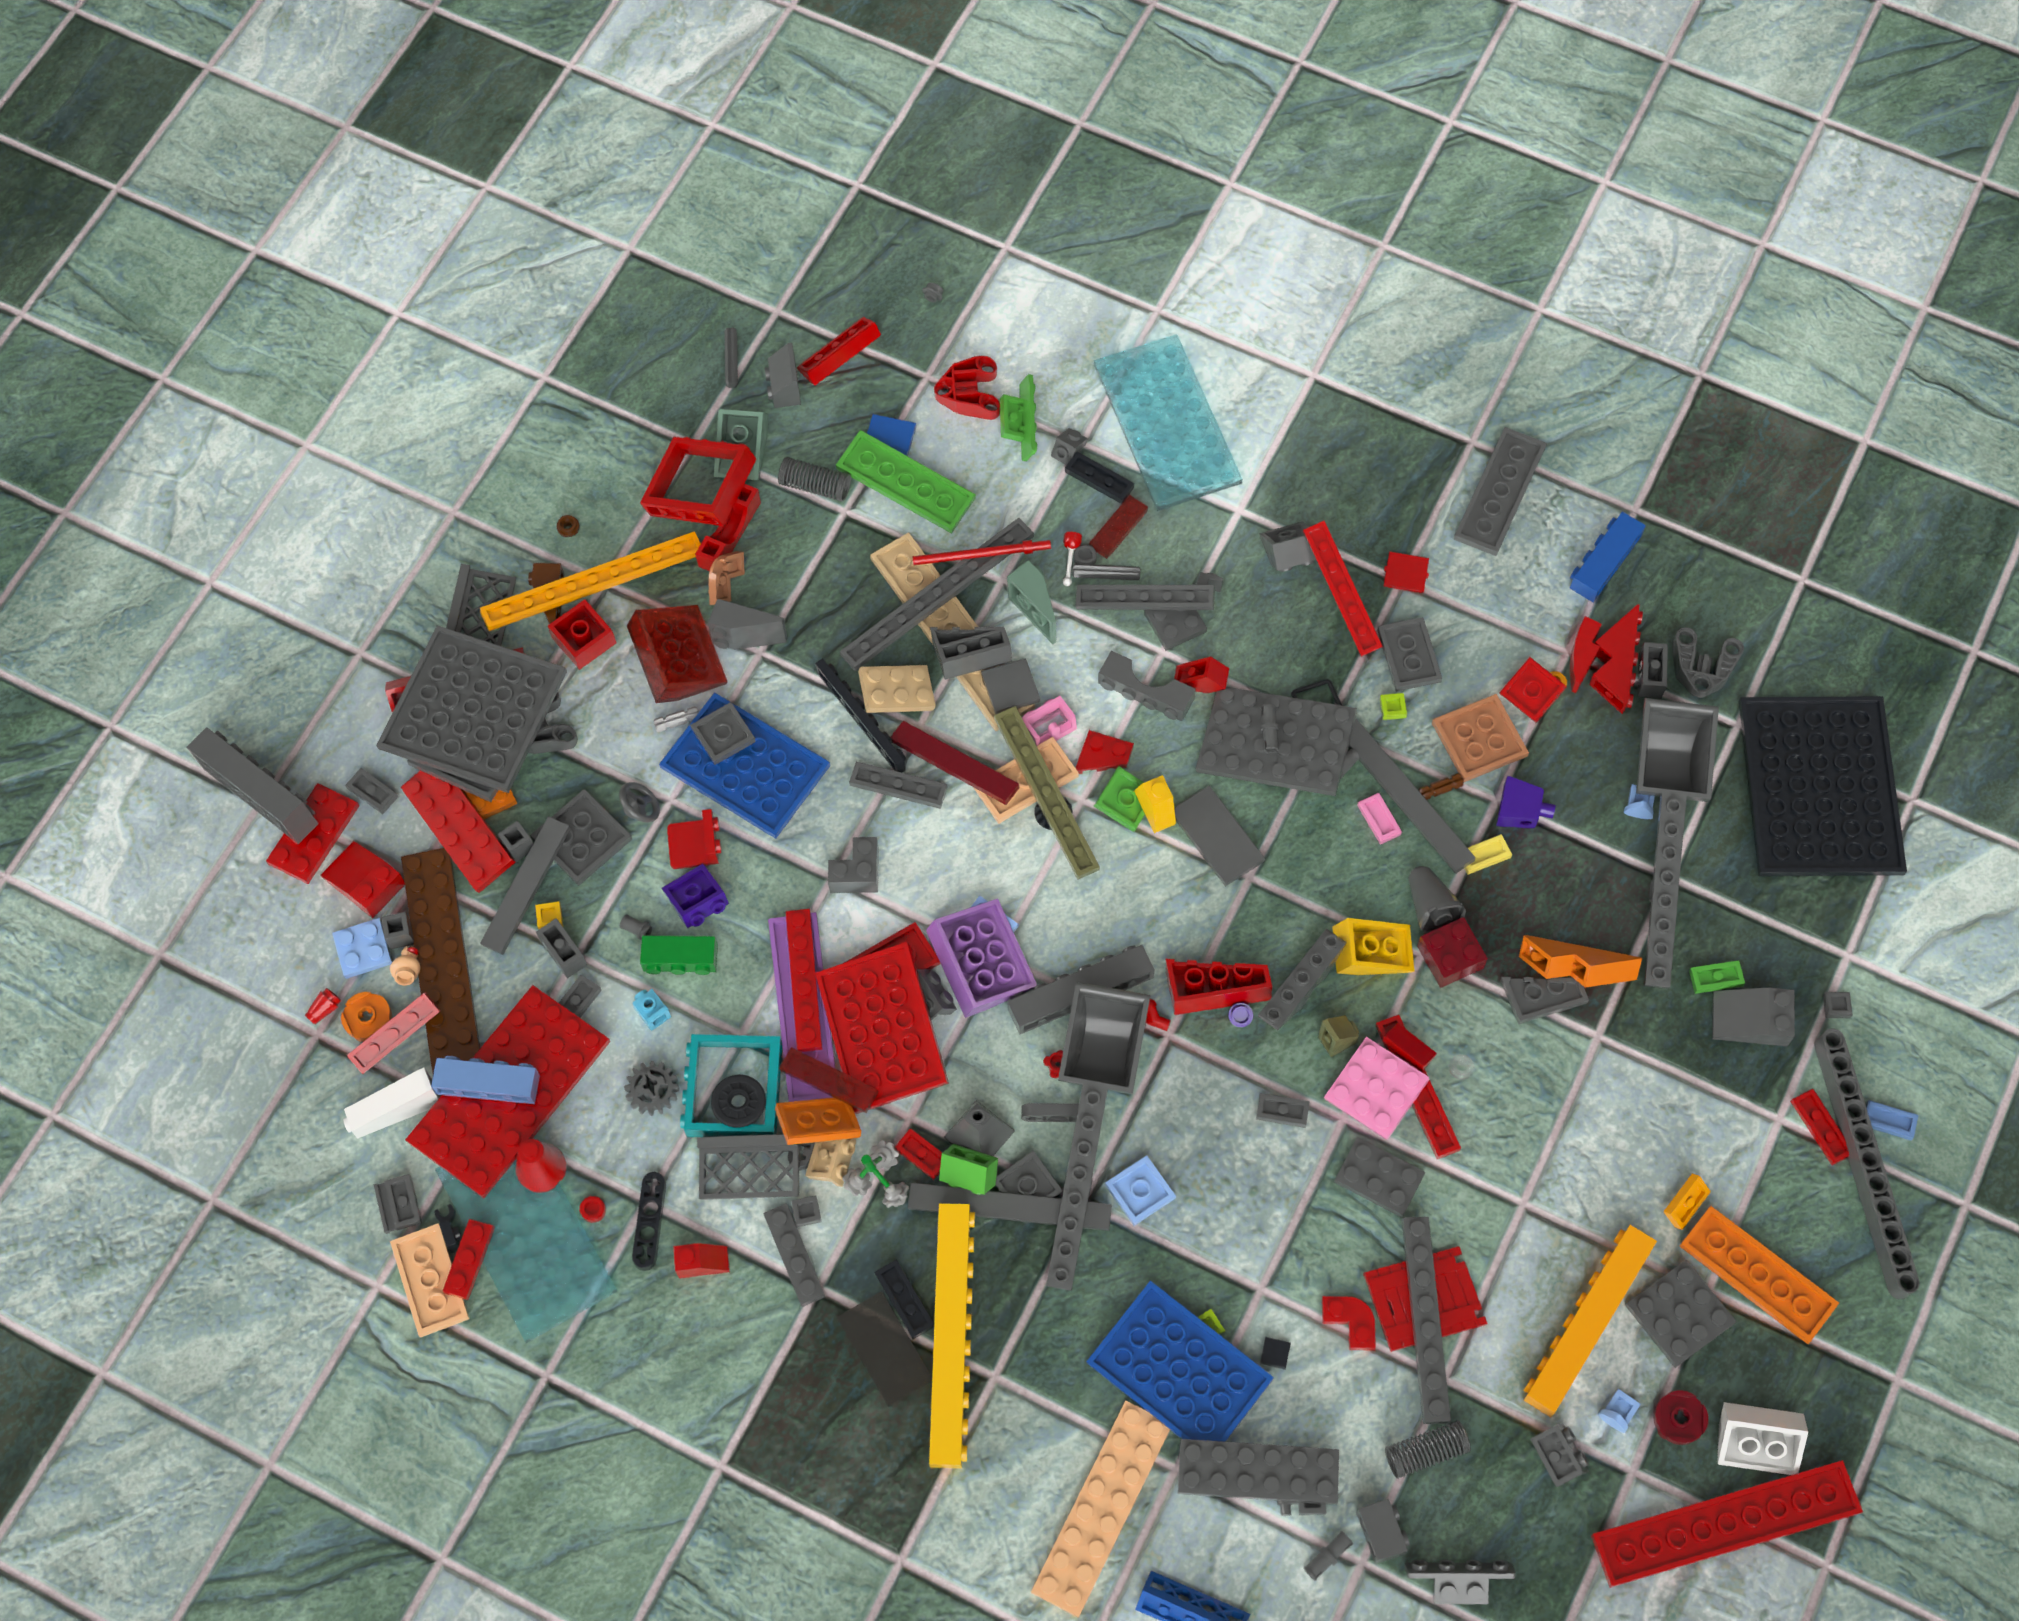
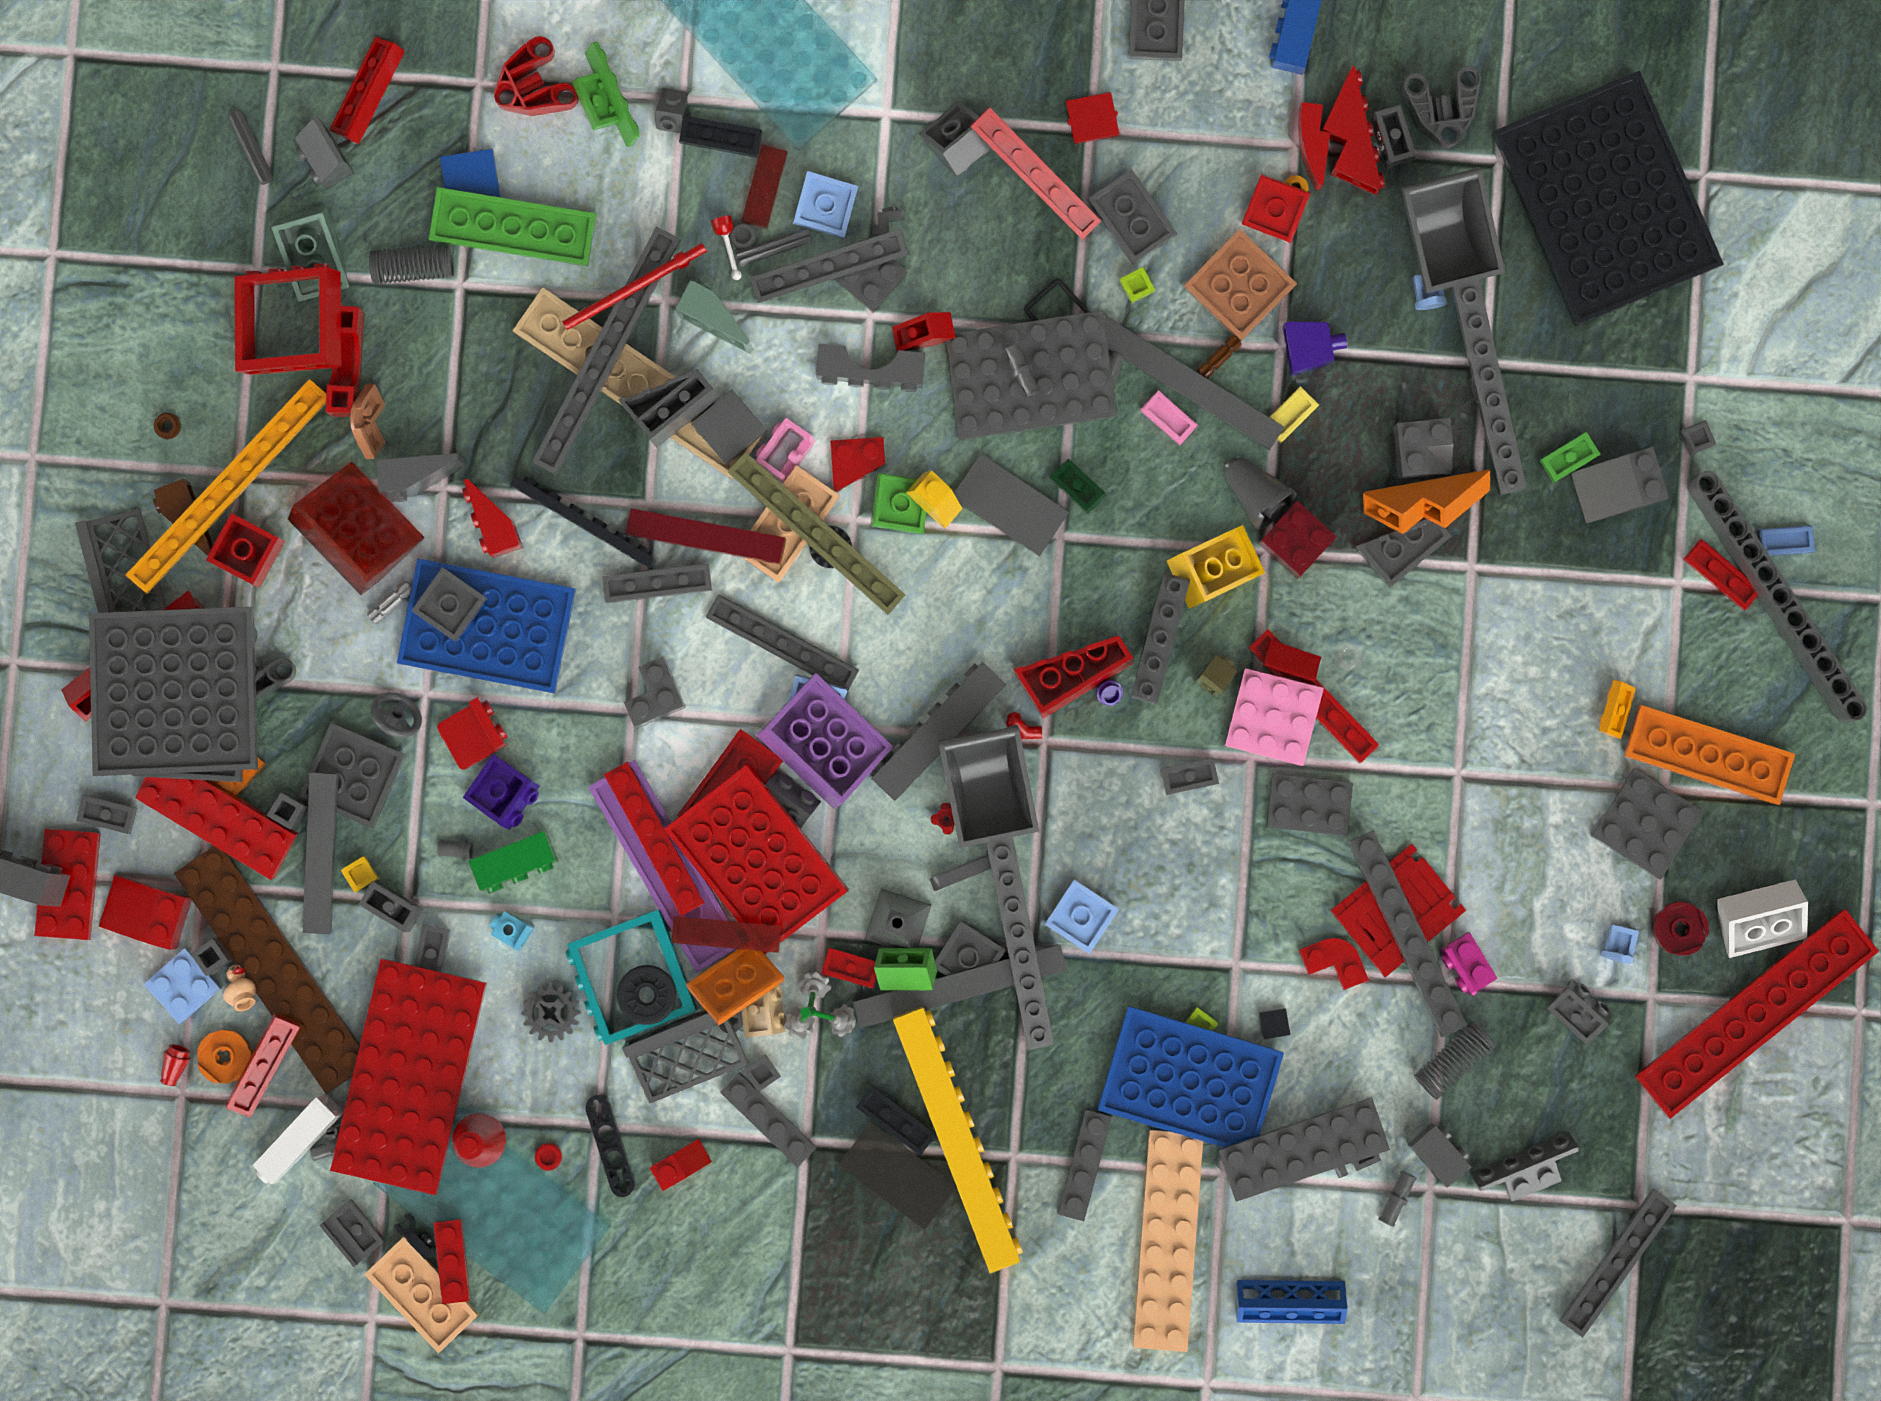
camera: 25 degrees left, 20 degrees up
medium blue brick [431,1056,540,1104] -> none
tan plate [858,665,936,713] -> none
light orange brick [1523,1224,1657,1418] -> none
none -> dark grey arm [310,1127,340,1161]
none -> red slope [462,479,523,558]
none -> dark grey tile [706,594,859,692]
none -> light blue plate [793,171,858,238]
none -> dark green plate [1050,458,1107,514]
none -> dark grey plate [1058,1109,1112,1221]
none -> dark grey slope [1392,418,1453,480]
none -> dark pink bracket [1441,932,1498,996]

